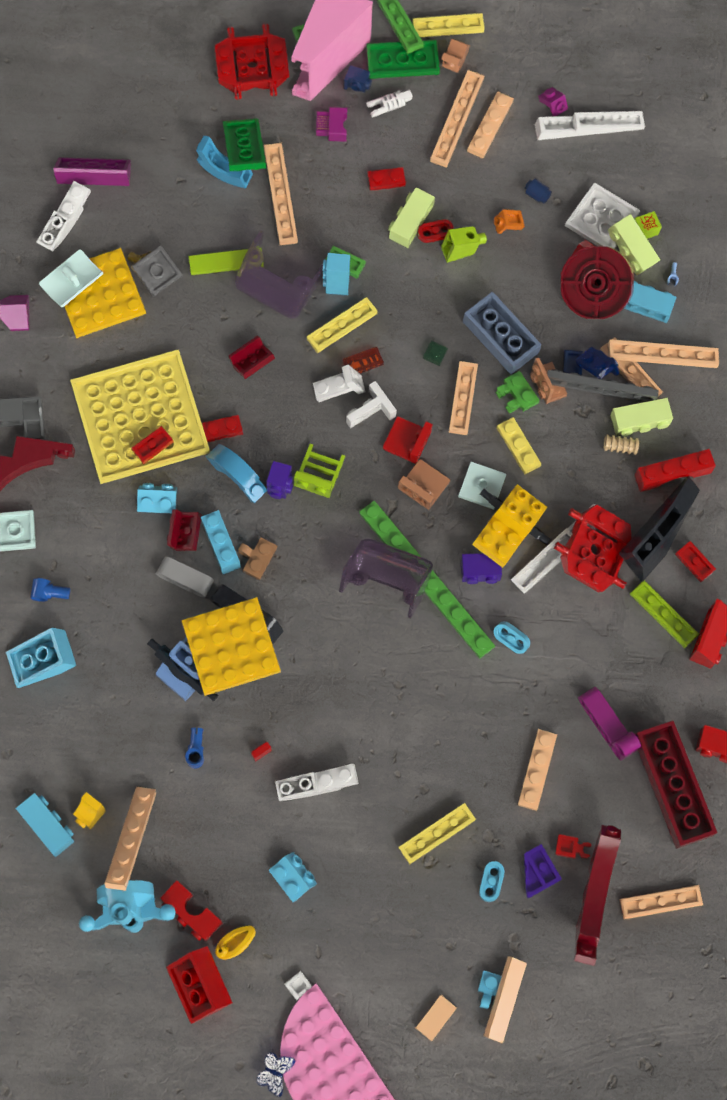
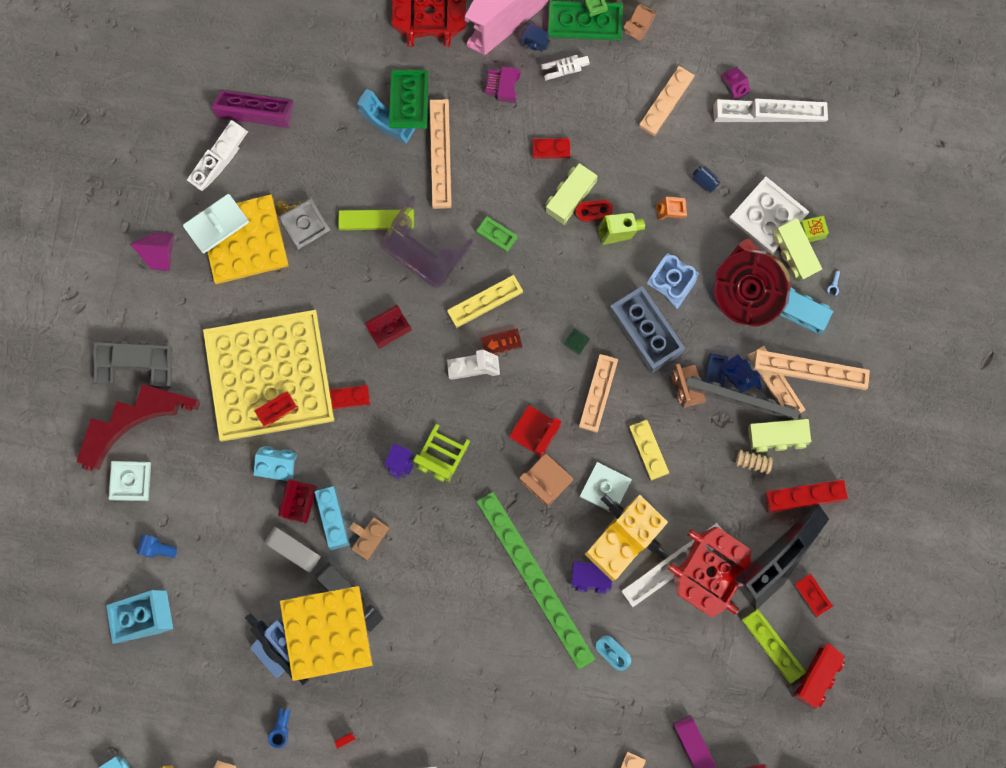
camera: 15 degrees right, 5 degrees up
dark azure arch [206,444,267,503] -> none
medium azure brick [323,253,350,295] -> none
clear purple windscreen [339,539,433,618] -> none
white bracket [346,381,397,428] -> none
light nougat plate [430,70,484,168] -> none
bright green plate [495,371,540,414] -> none
none -> light blue piece [647,253,700,309]

